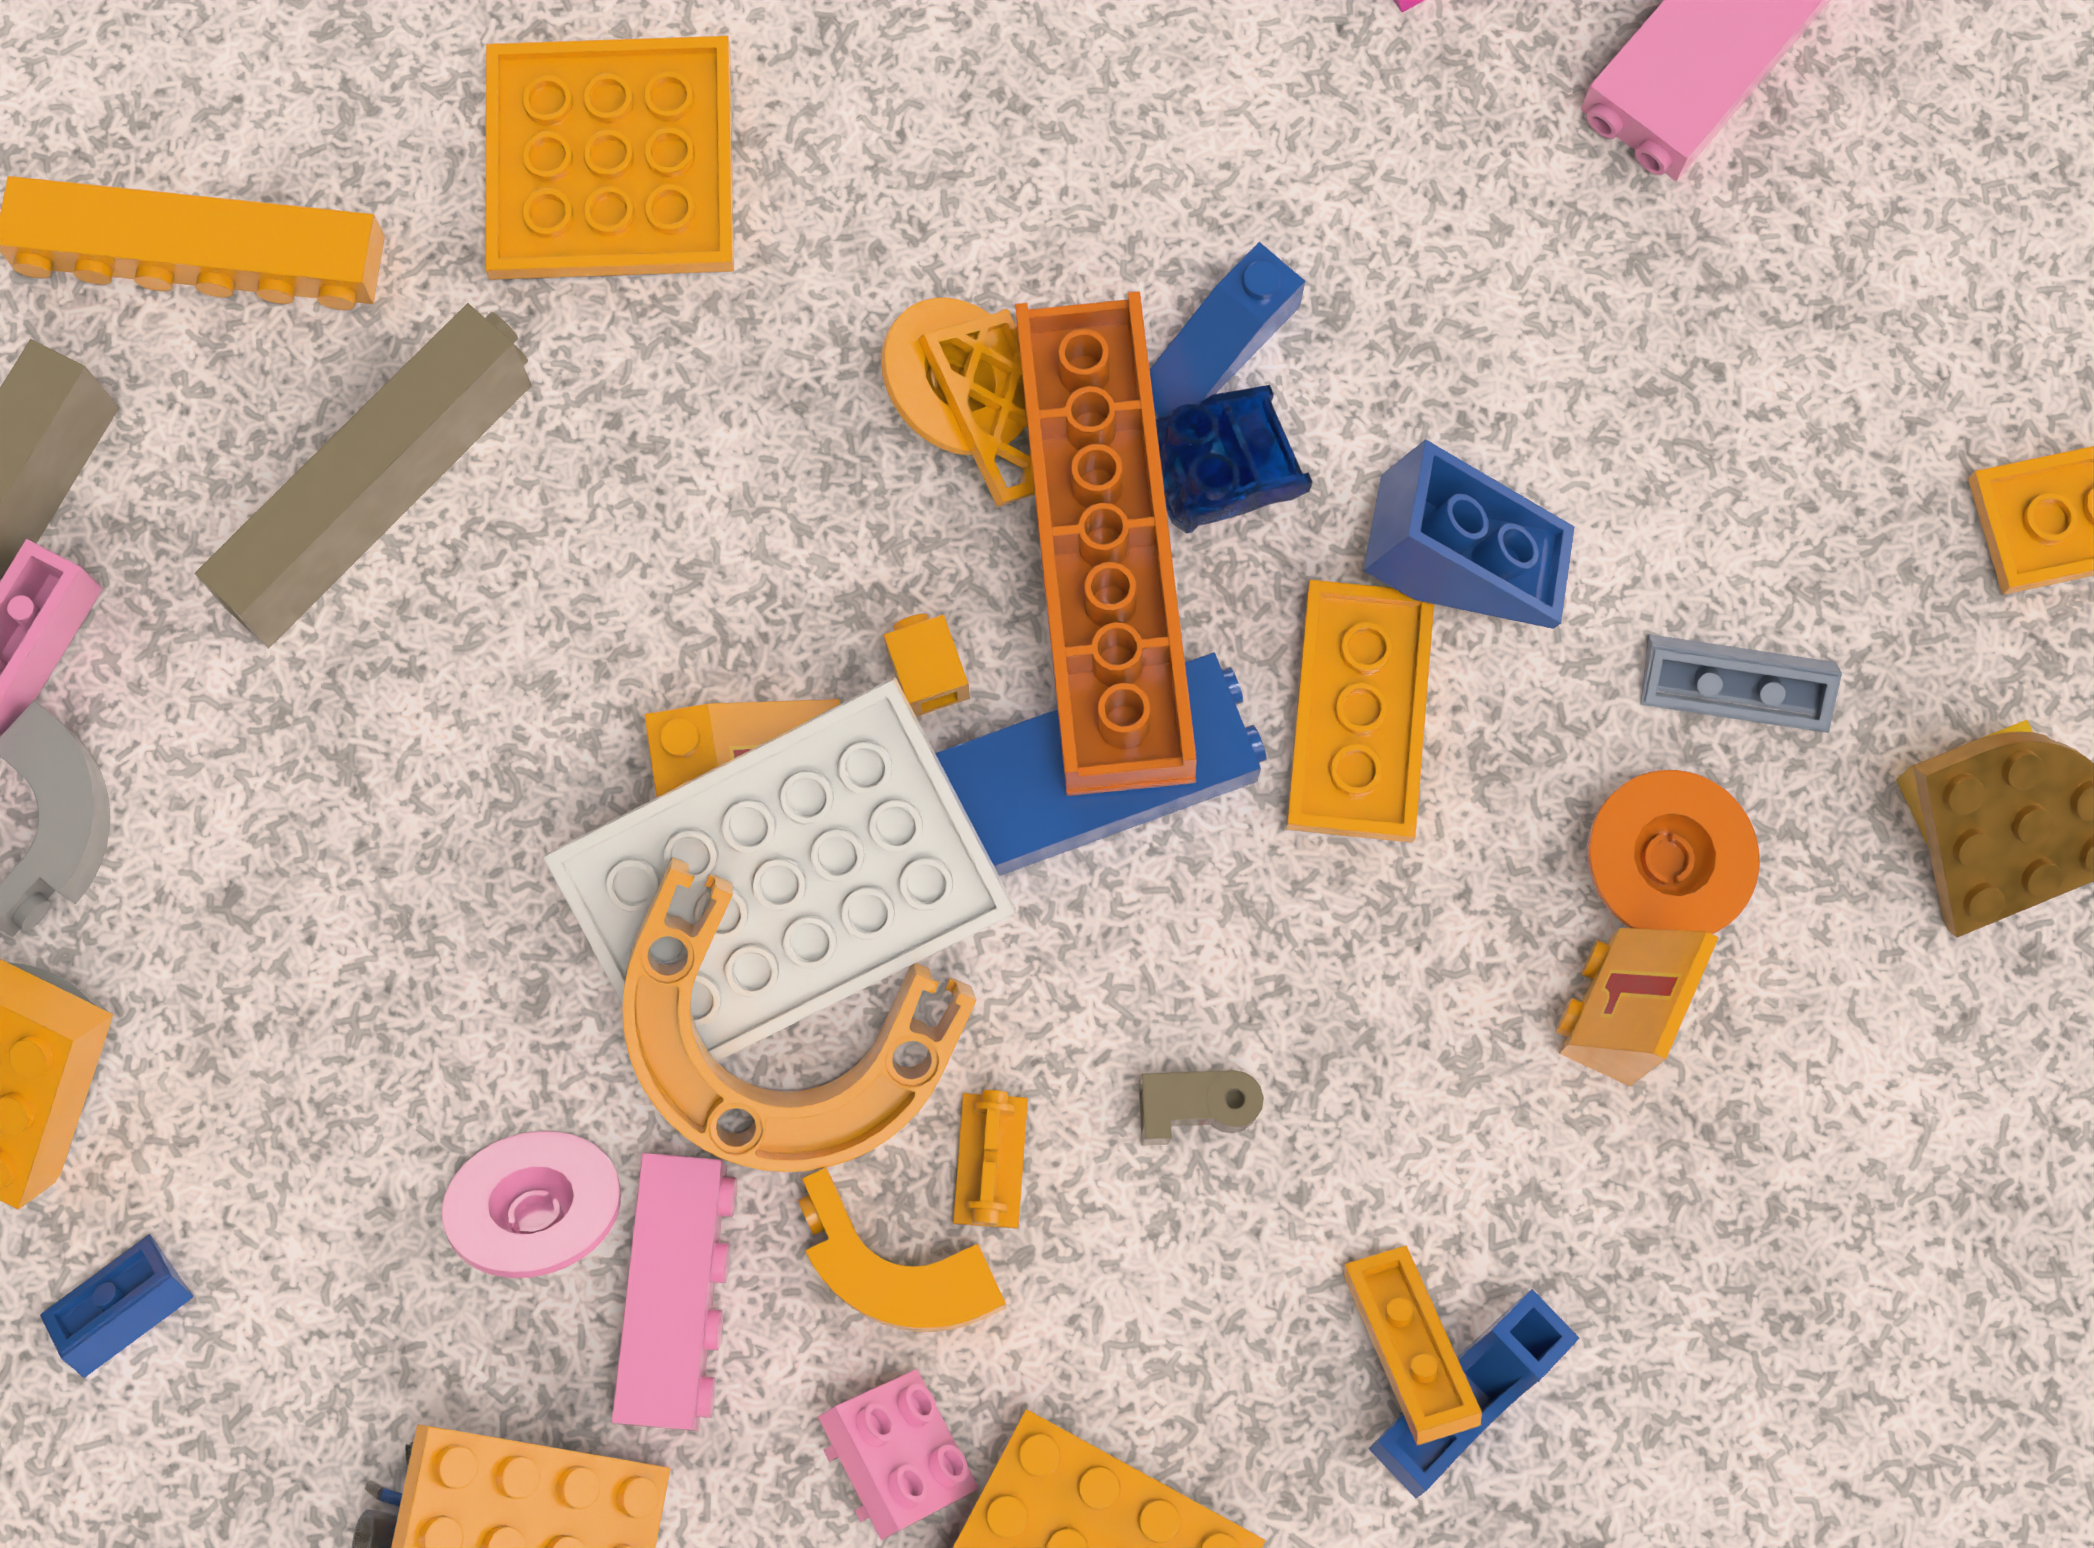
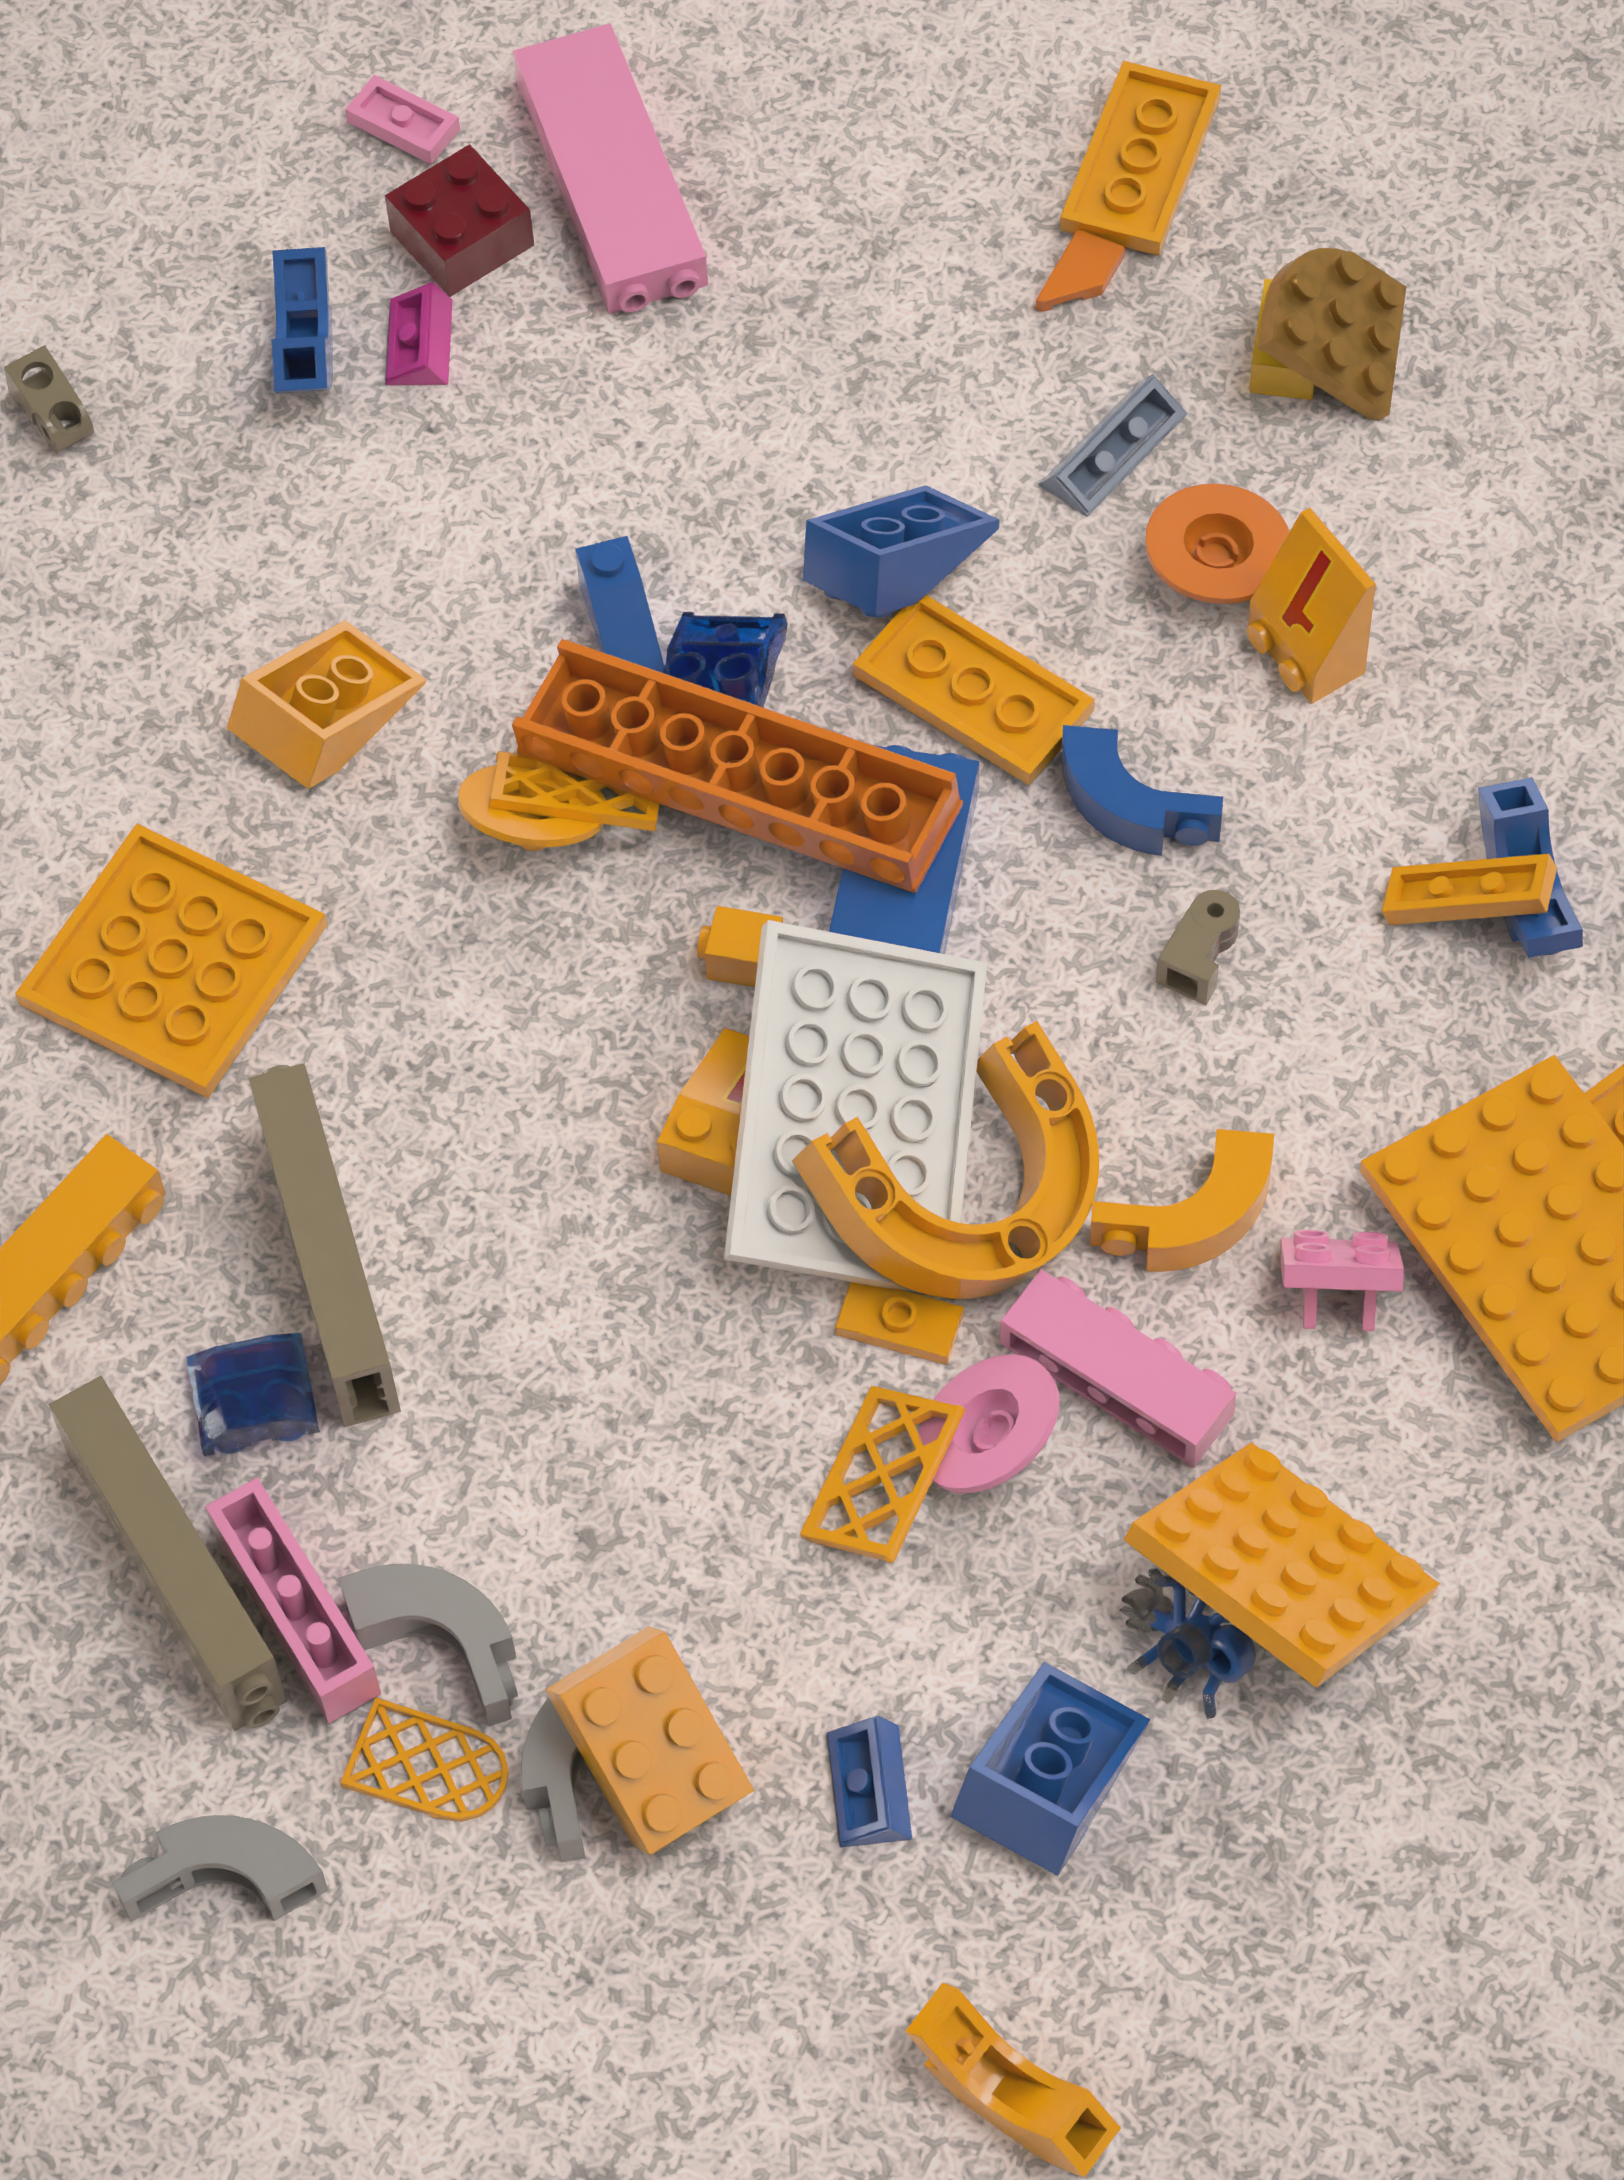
camera: 55 degrees left, 15 degrees down
light orange hinge [953,1090,1028,1229] -> none
none -> clear blue slope [186,1333,320,1457]
none -> light orange slope [227,620,426,790]
none -> light orange window [800,1385,966,1564]
none -> light orange plate [835,1282,964,1365]
none -> blue slope [950,1662,1151,1876]
none -> orange tile [1036,229,1125,312]
none -> blue arch [1062,725,1224,856]

